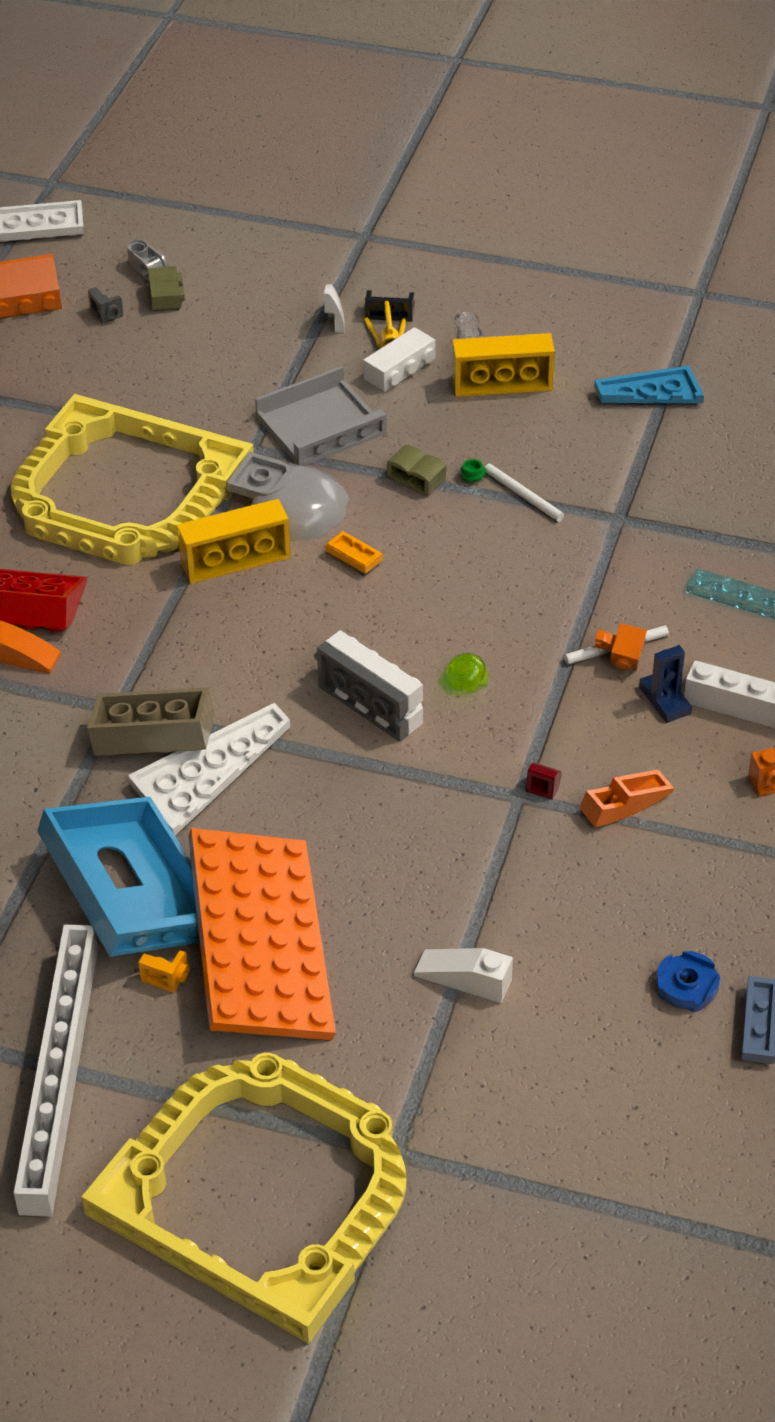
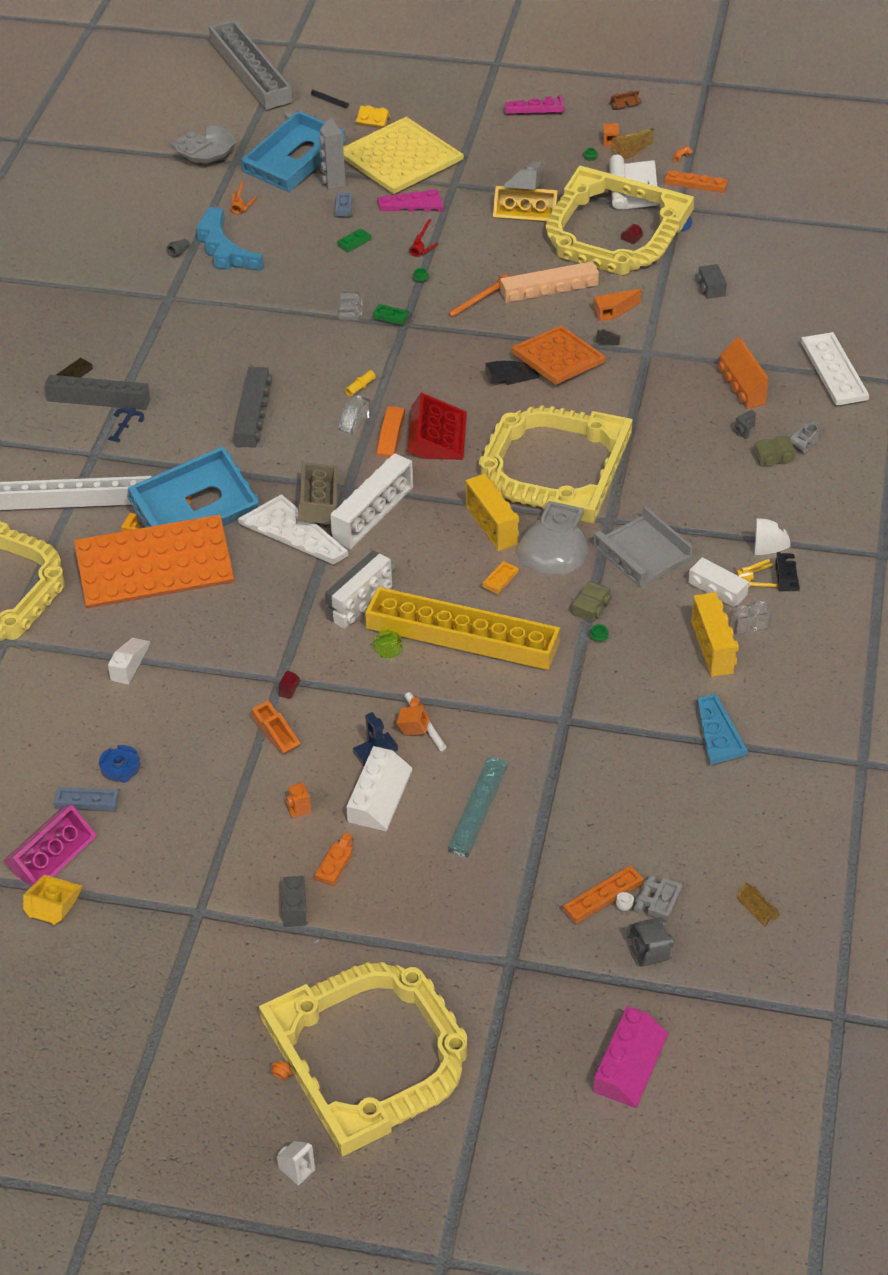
camera: 85 degrees right, 0 degrees up
white bar [485,463,564,522] -> none
none -> white brick [330,453,413,549]
none -> yellow brick [365,587,560,670]

